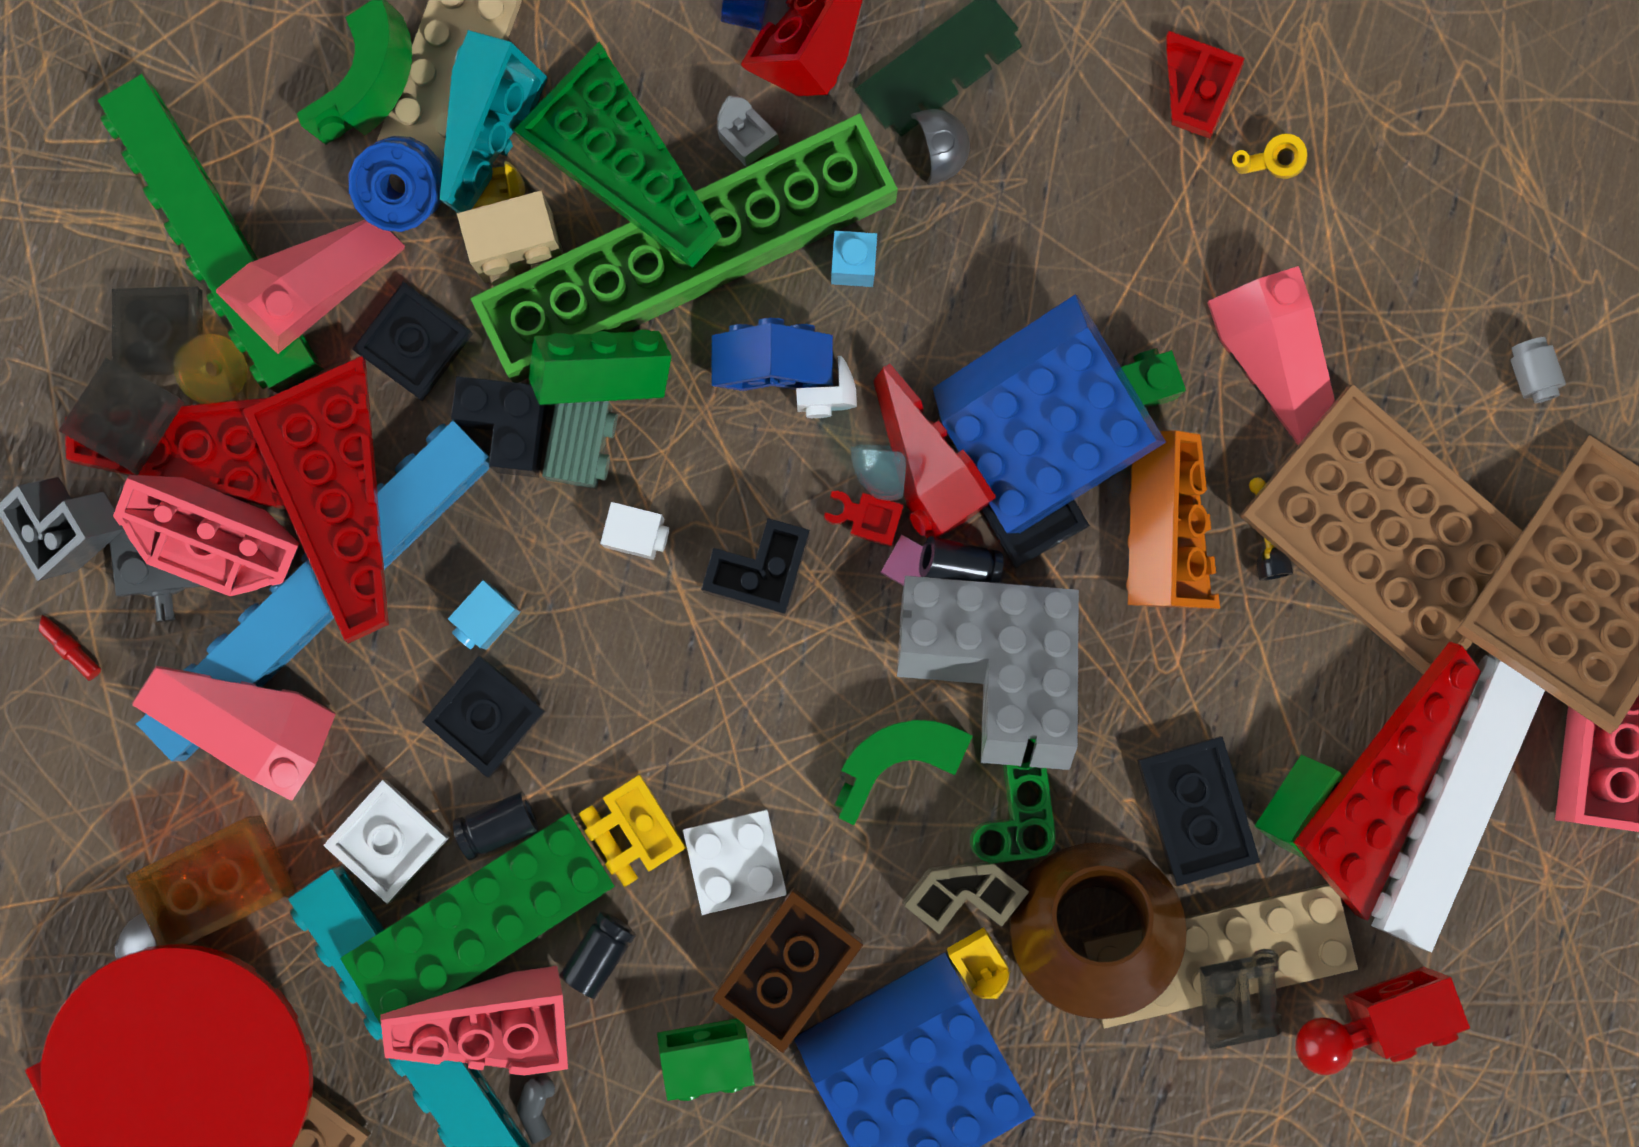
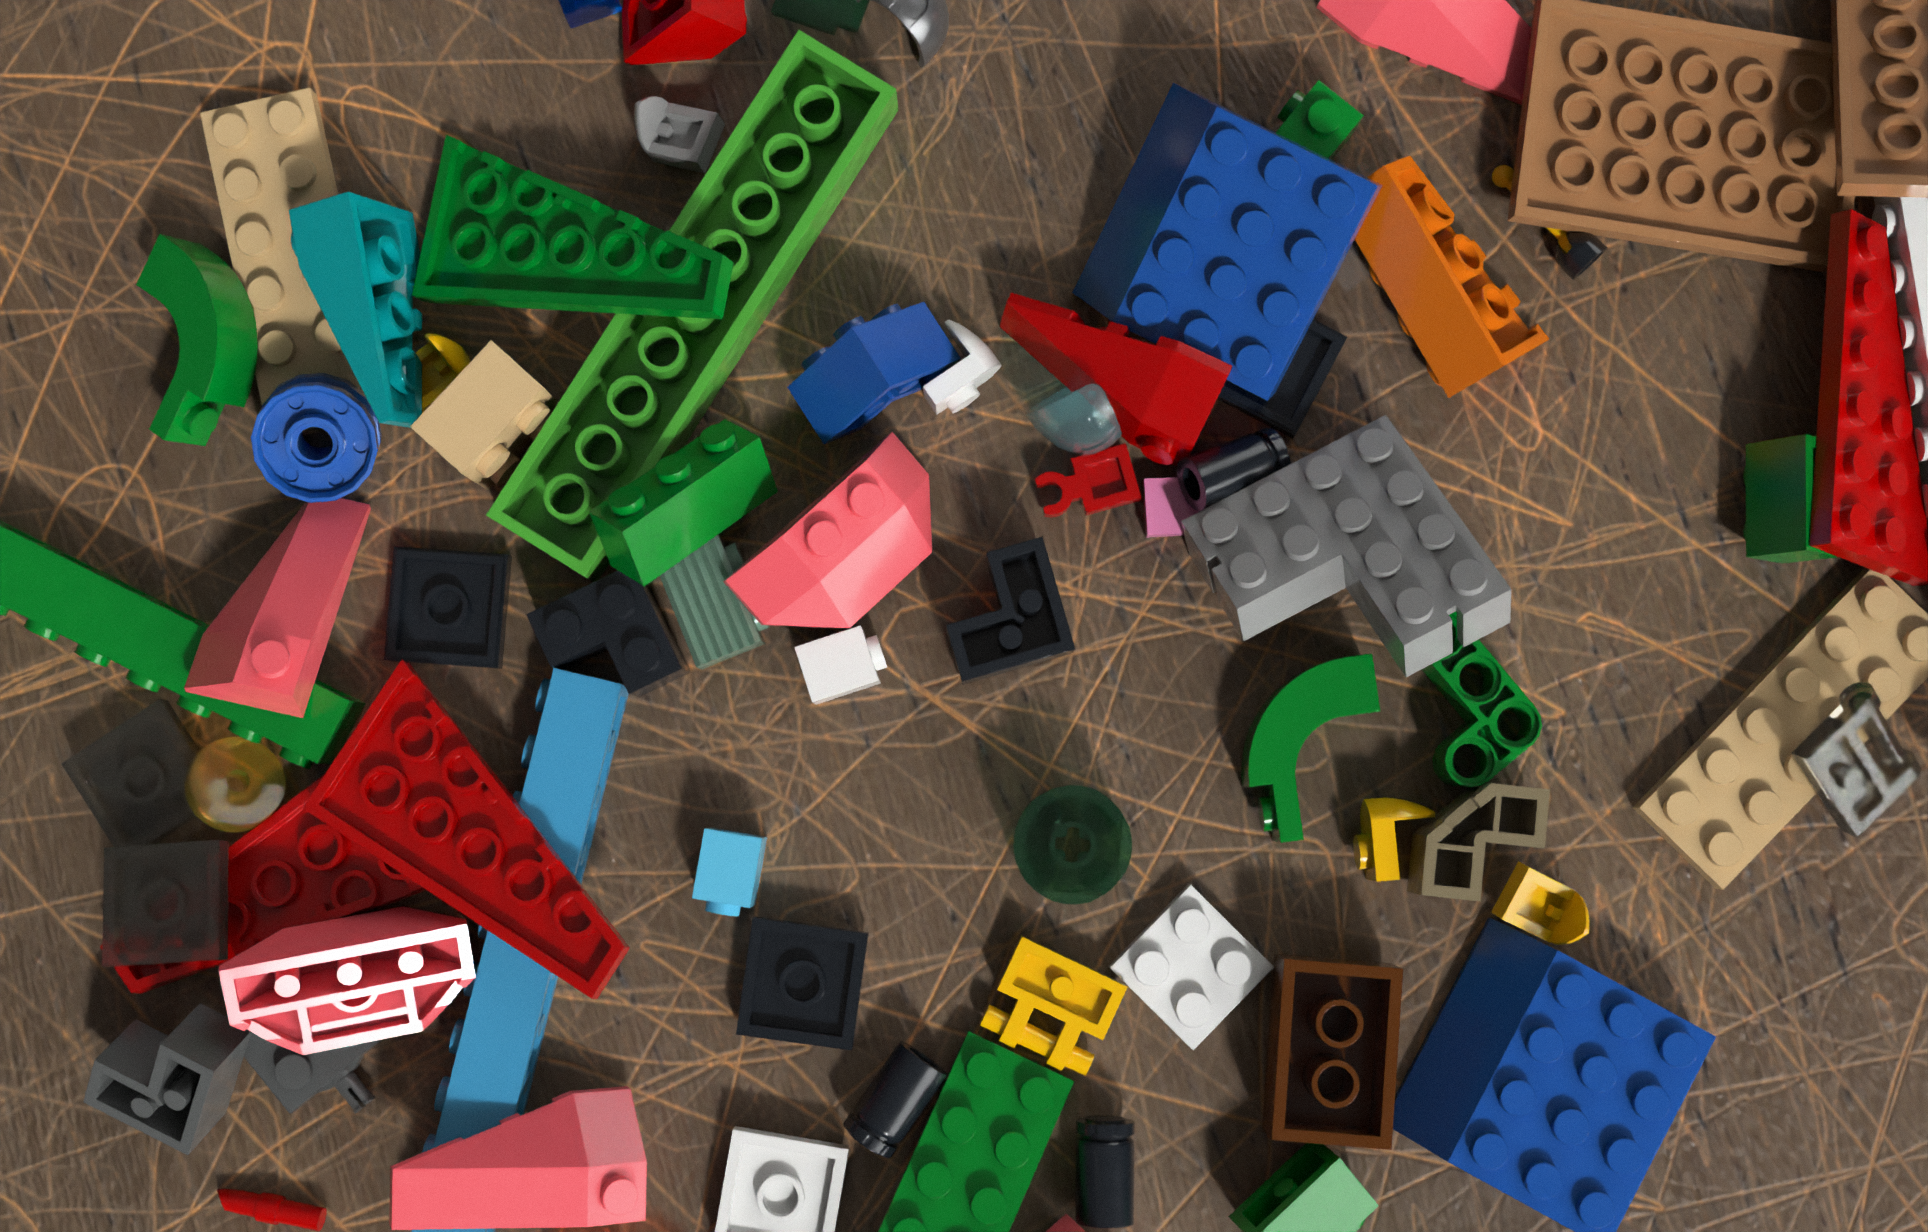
camera: 30 degrees left, 0 degrees up
medium azure brick [831,230,877,287] -> none
reddish brown cone [1010,843,1187,1020] -> none
black plate [1137,736,1260,886] -> none
none -> coral wedge [723,432,932,629]
none -> clear green brick [1012,785,1132,905]
none -> yellow plate [1353,797,1435,882]

